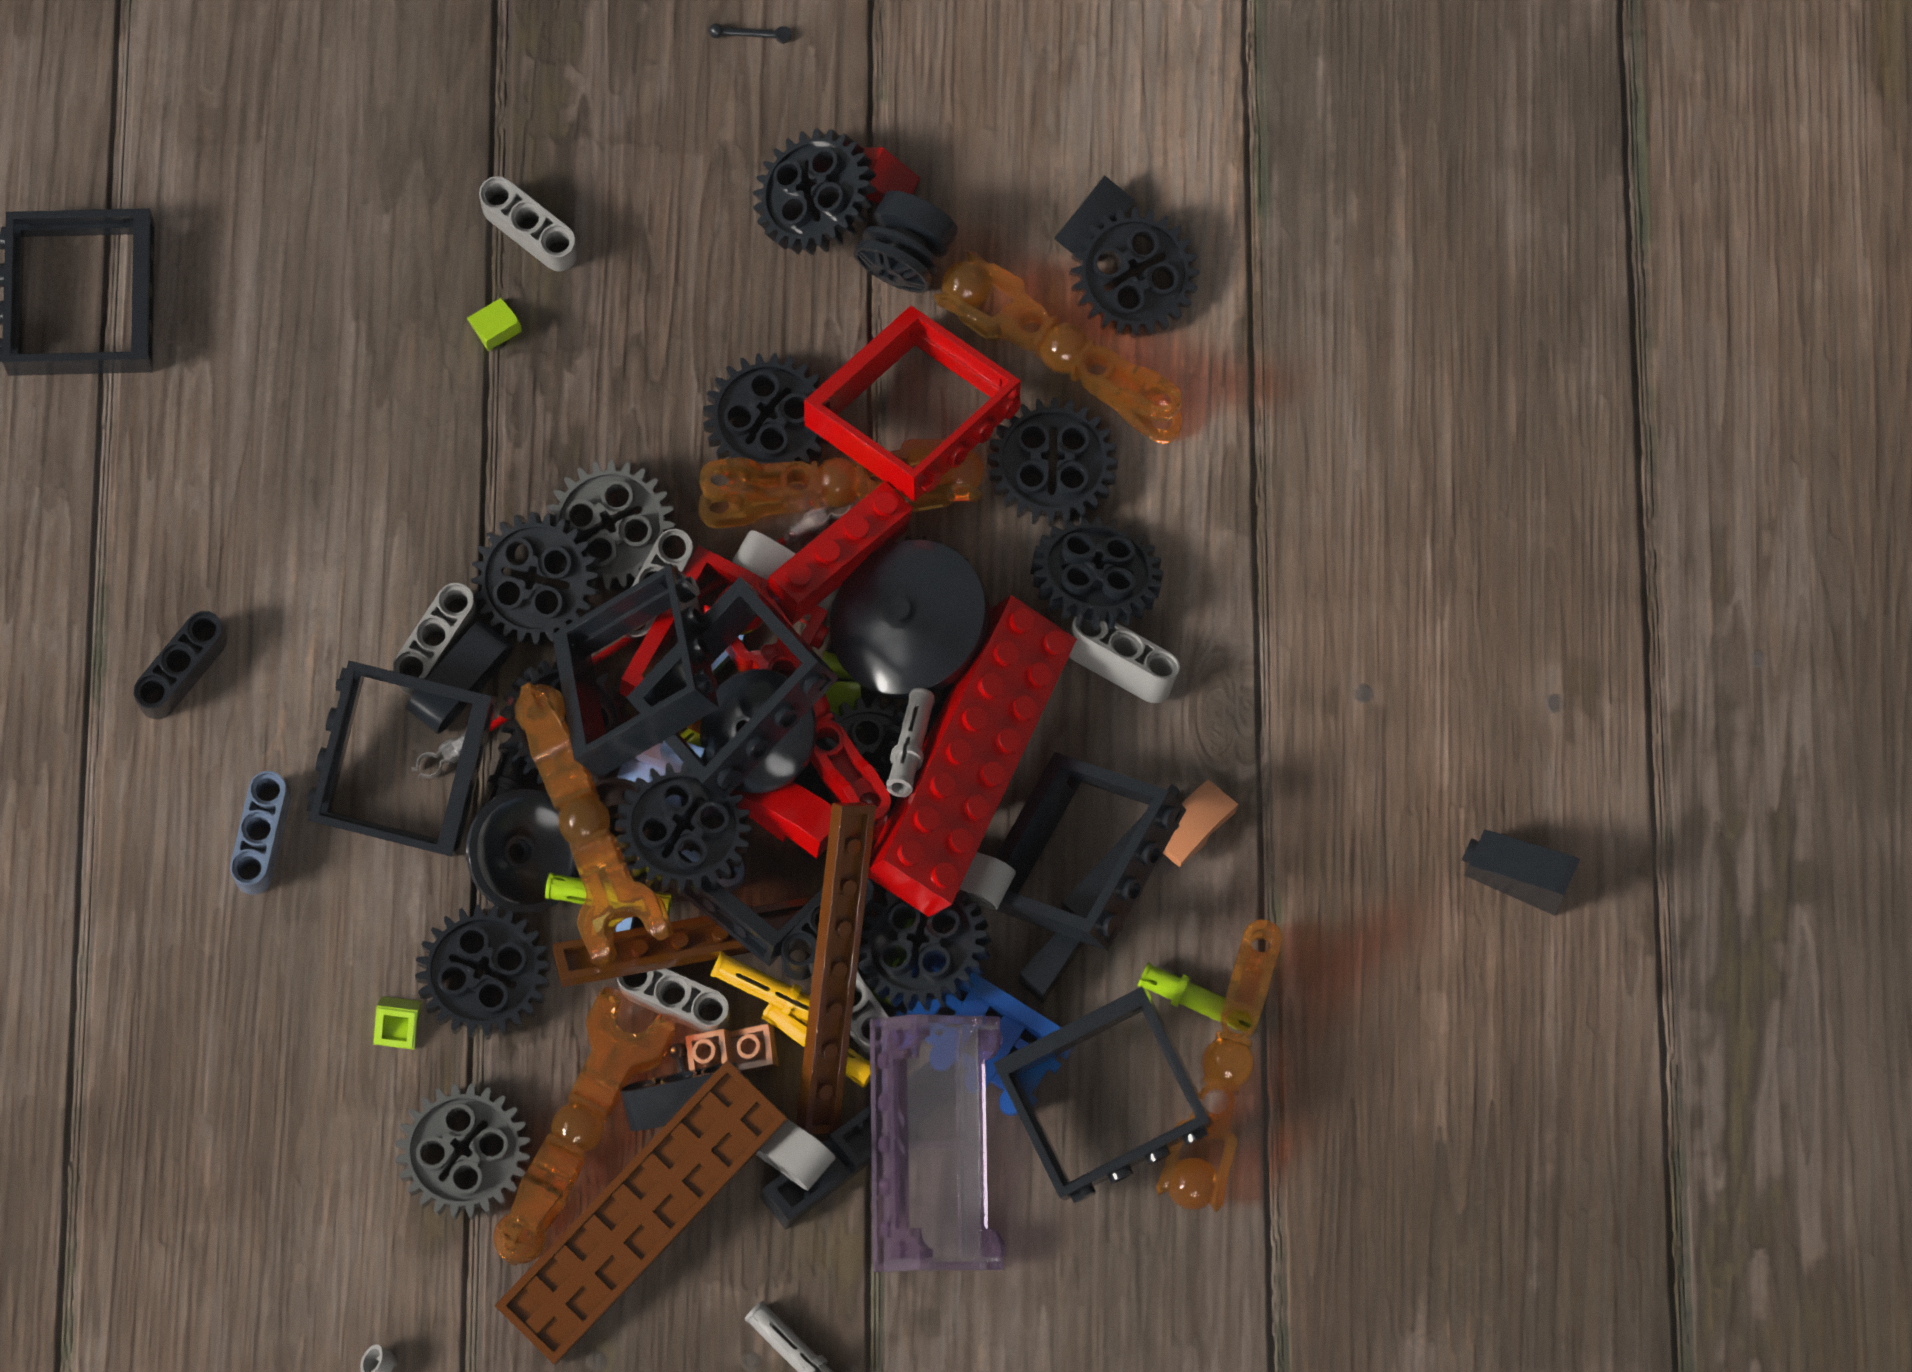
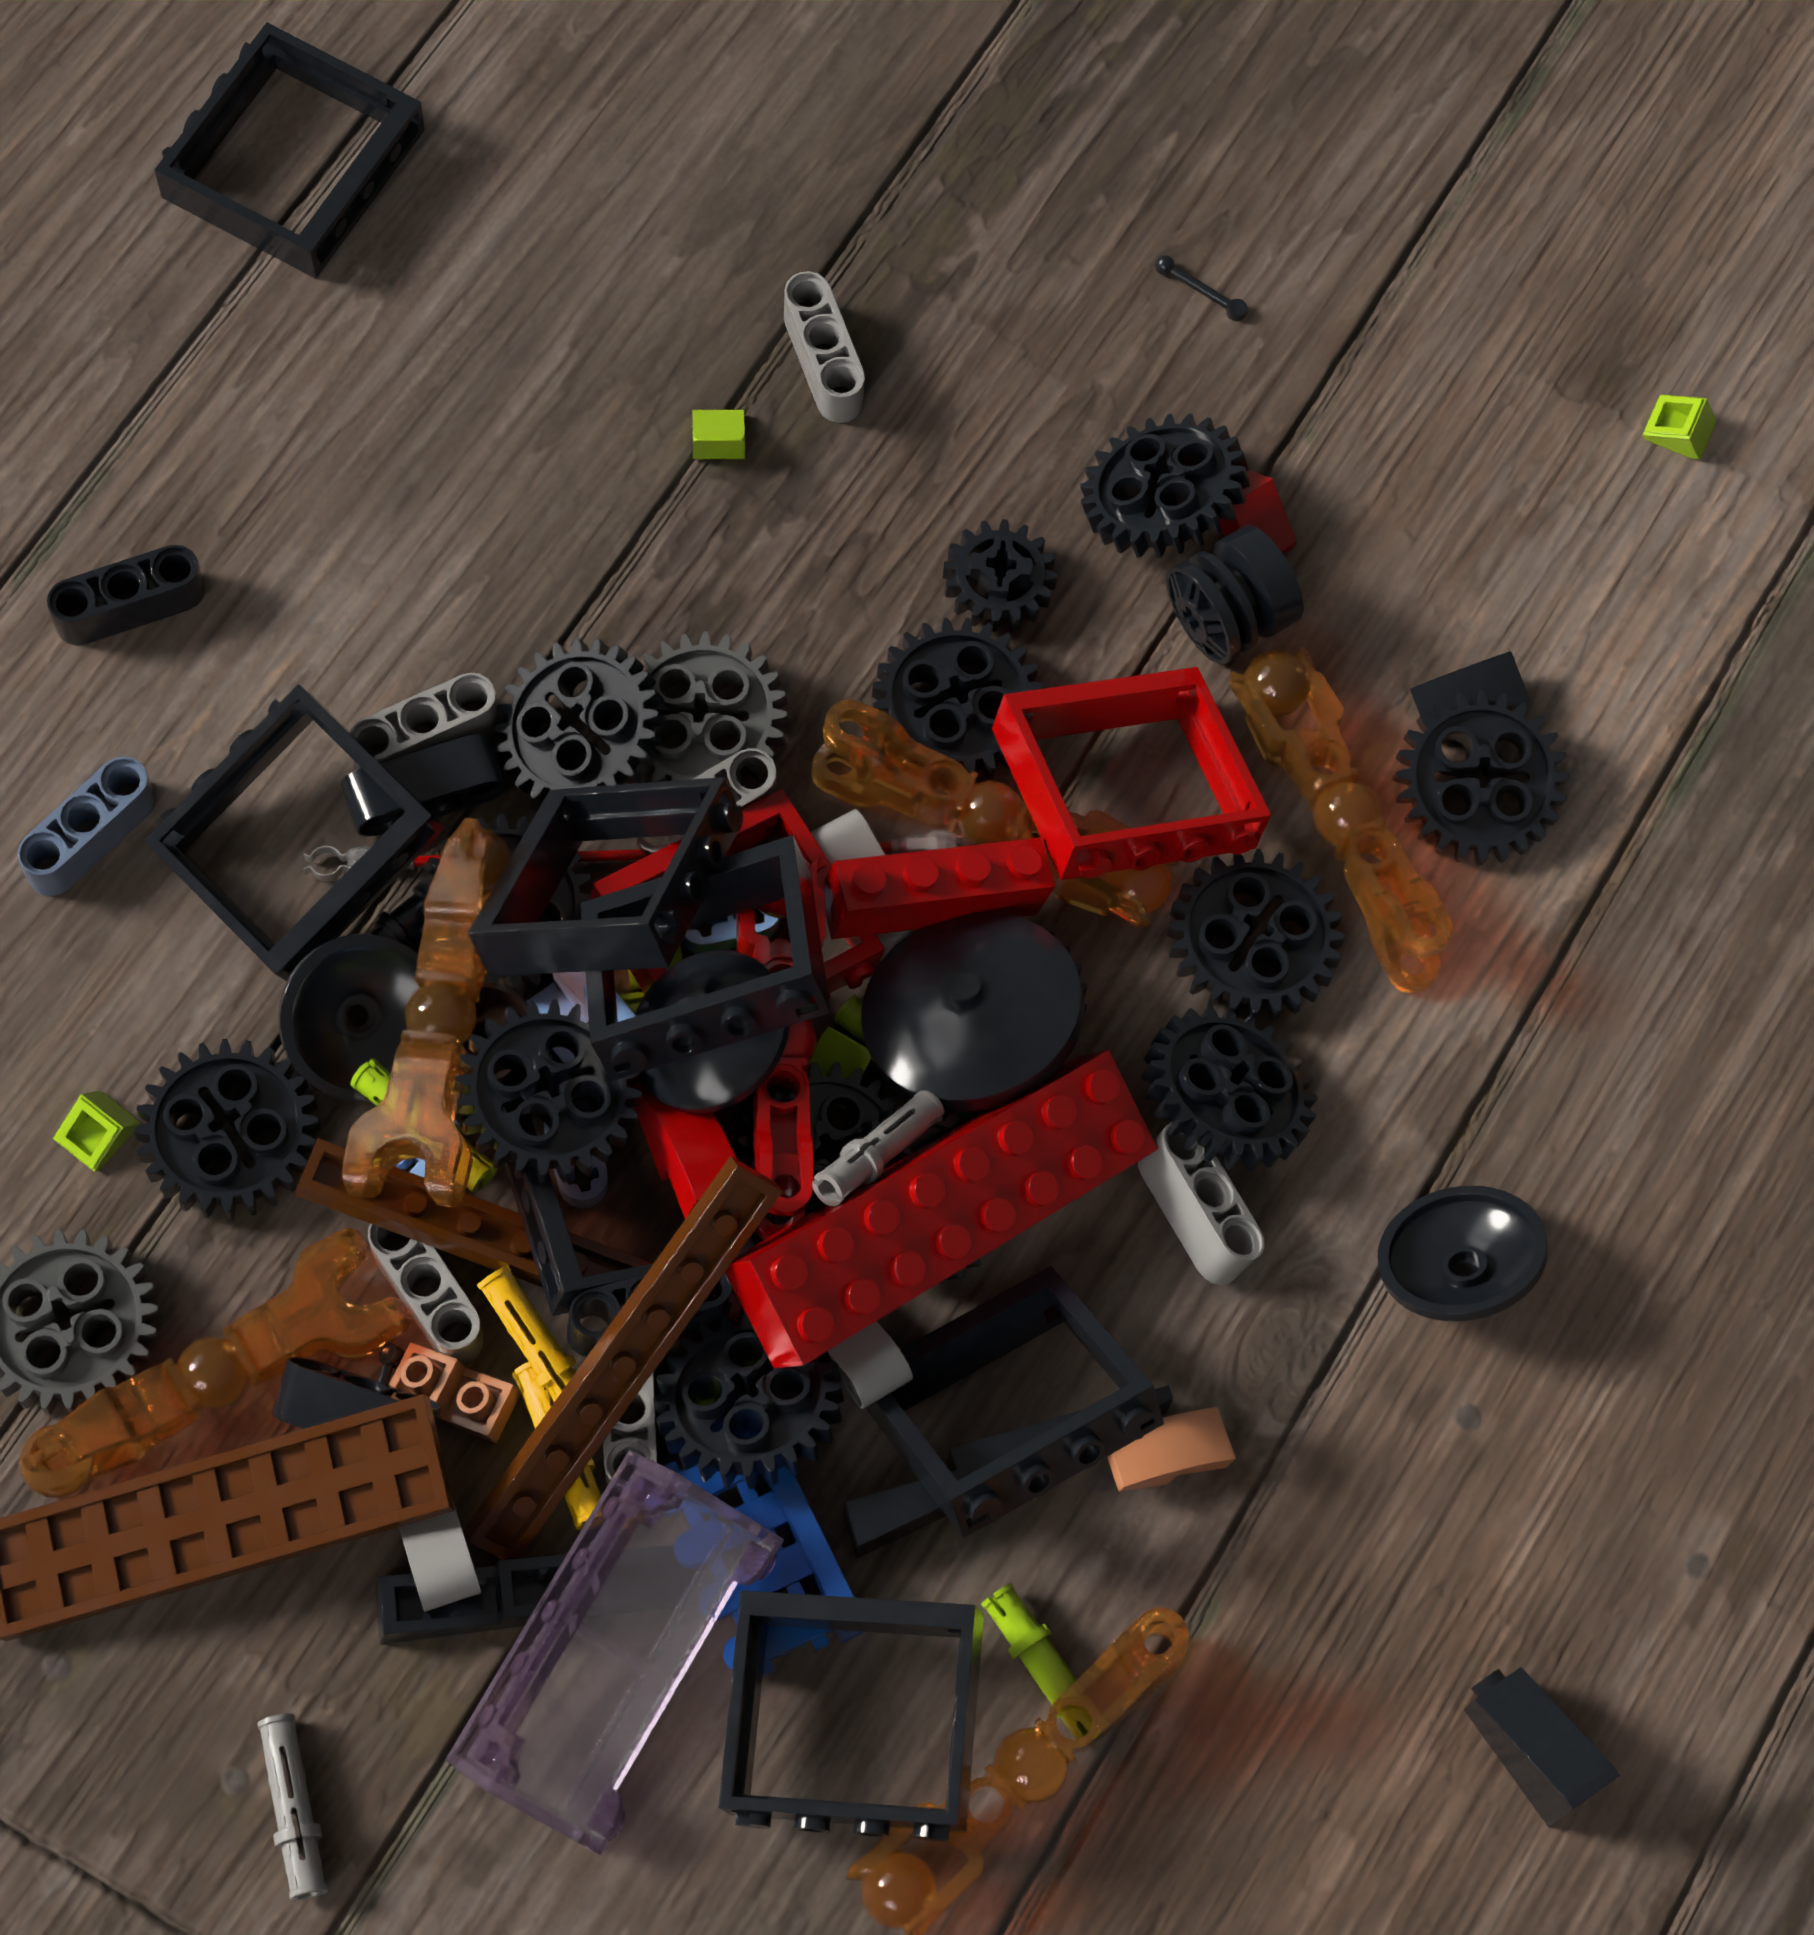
camera: 25 degrees right, 5 degrees down
none -> black gear [942,519,1057,632]
none -> black dish [1377,1185,1548,1321]

